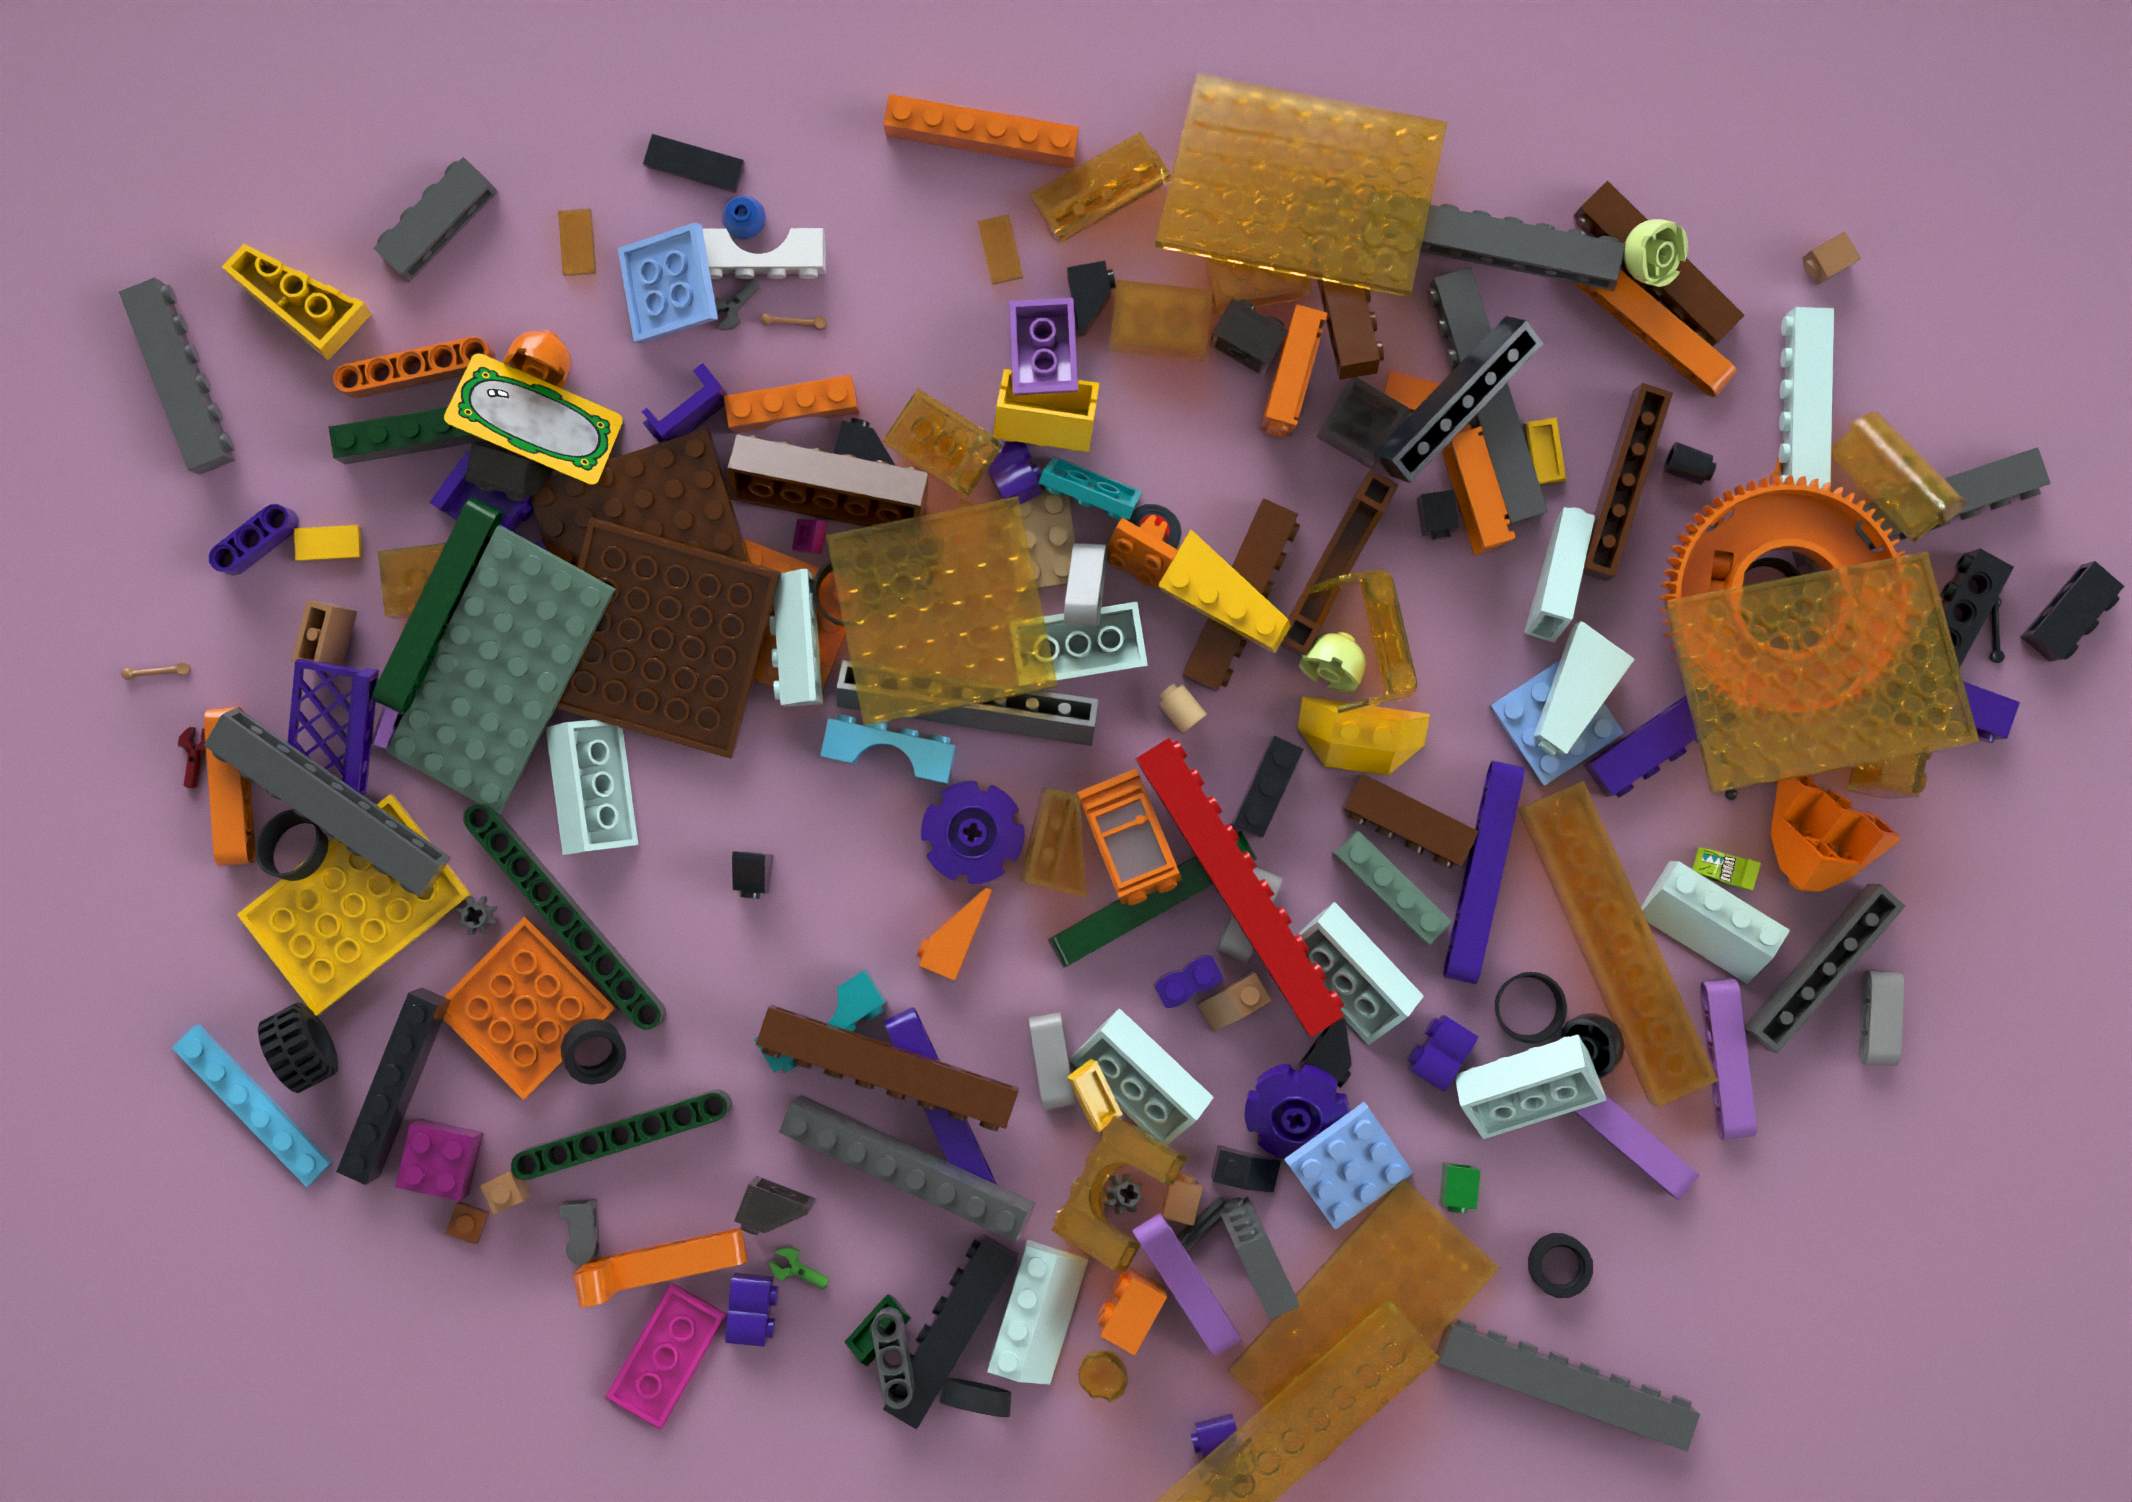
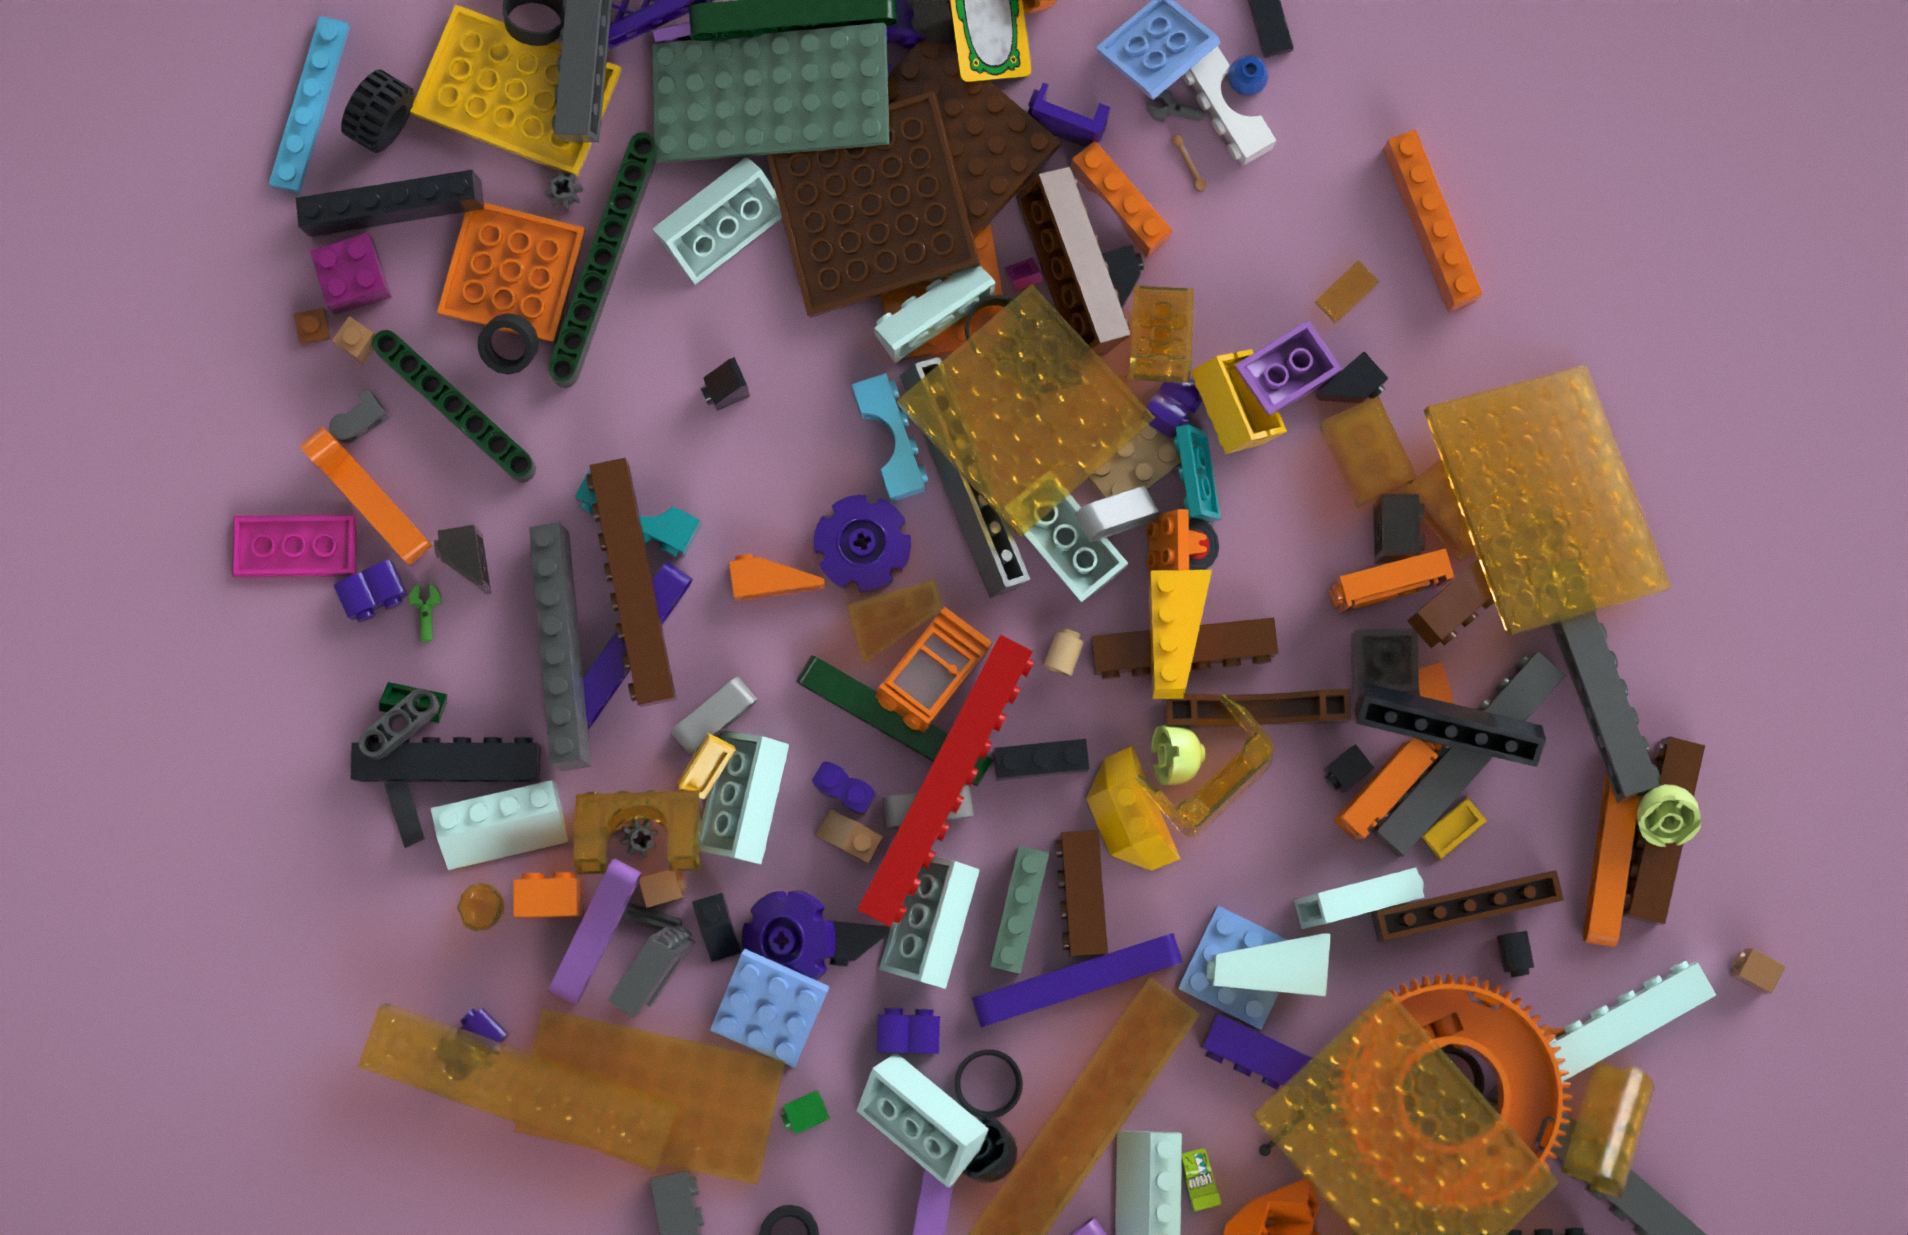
camera: 55 degrees right, 5 degrees down
clear yellow brick [1030,132,1172,244] -> none

